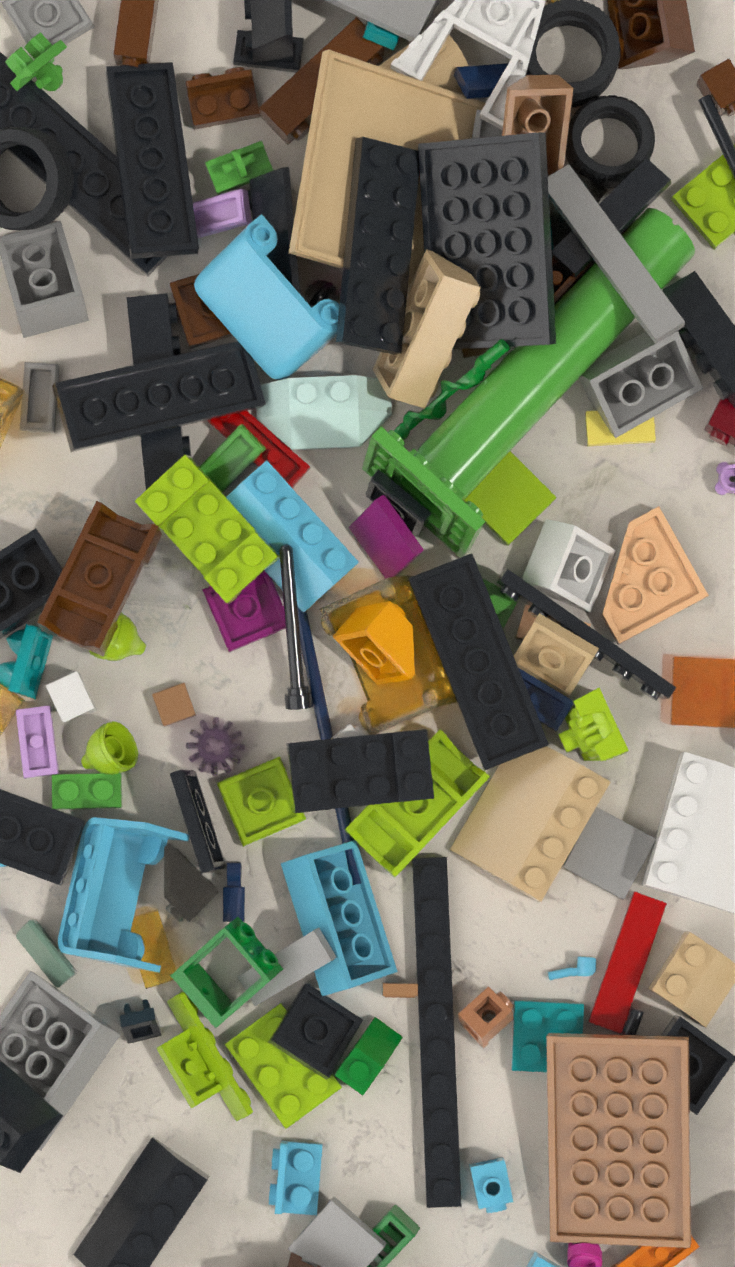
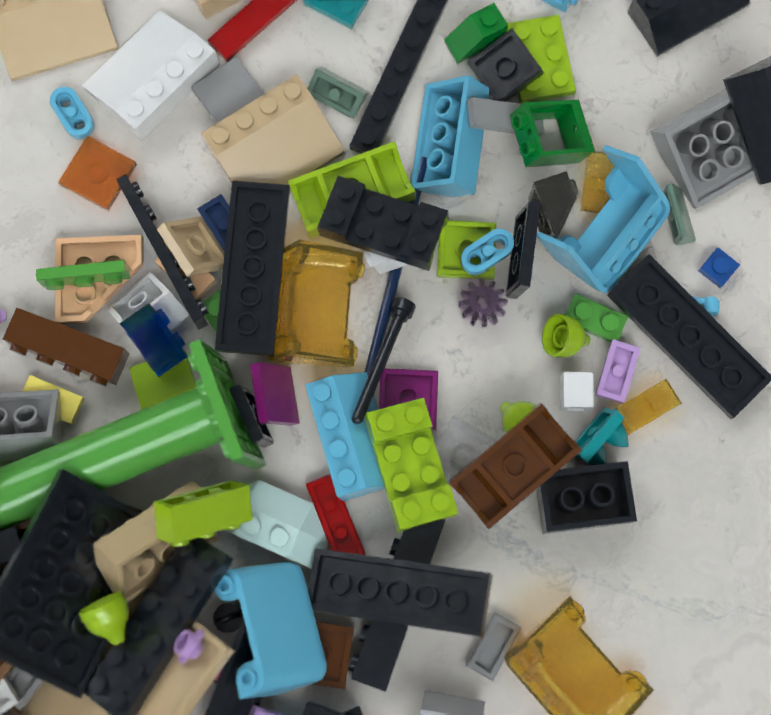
camera: 150 degrees left, 5 degrees down
black tile [120,999,162,1044] -> none
medium nougat tile [152,683,196,727] -> none
lime bracket [156,992,253,1121] -> none
bright green tile [200,424,266,493] -> none
dark blue bar [223,863,245,922] -> none
light orange slope [333,601,415,685] -> none
medium nougat tile [382,983,418,998] -> none
green piece [393,339,510,440] -> none
nougat brick [458,986,514,1049] -> none
medium azure hand [548,957,596,980] -> none
lime brick [558,687,629,761] -> none
none -> reddish brown brick [2,307,130,387]
none -> bright green plate [36,260,130,290]
none -> lime helmet [79,591,129,646]
none -> clear blue brick [119,303,188,377]
none -> lime brick [153,480,252,546]
none -> lavender plate [174,629,204,664]
none -> sand green slope [307,67,369,119]
none -> medium azure plate [461,229,514,275]

